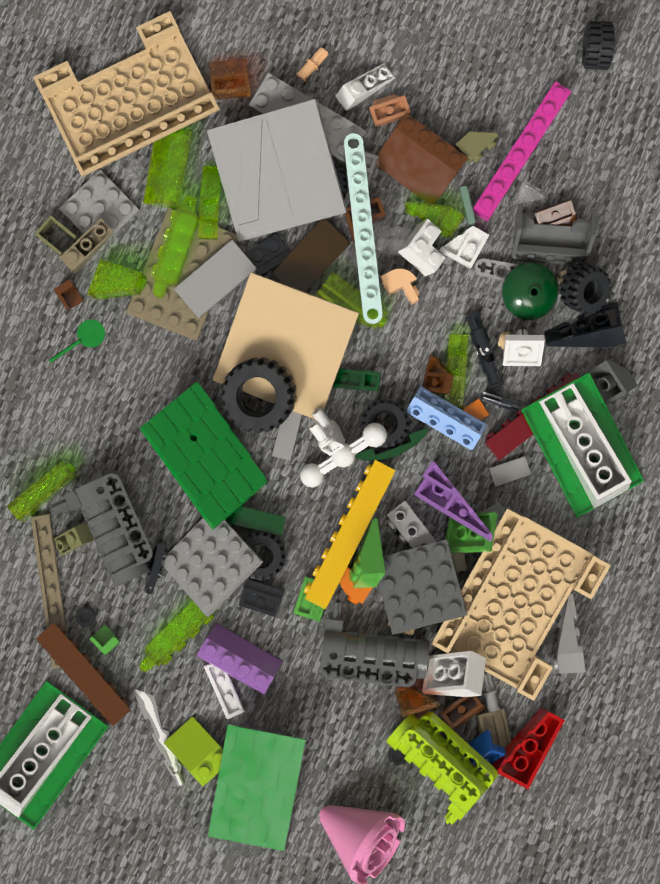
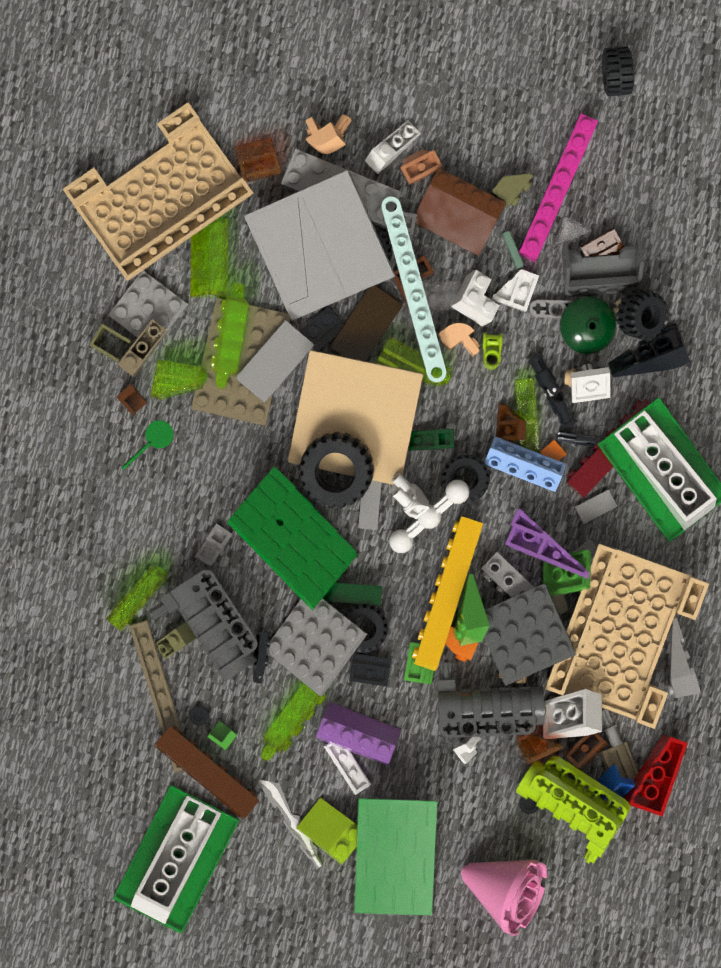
camera: 10 degrees left, 0 degrees up
clear neon green slope [198,166,221,240] -> none
dark green slope [355,428,428,461] -> none
clear neon green slope [404,202,465,238] -> none
dark grey slope [581,359,638,405] -> none
none -> light grey slope [194,523,232,568]
none -> light nougat brick [306,117,346,154]
none -> white bracket [453,733,481,764]
none -> lime piece [482,332,503,370]

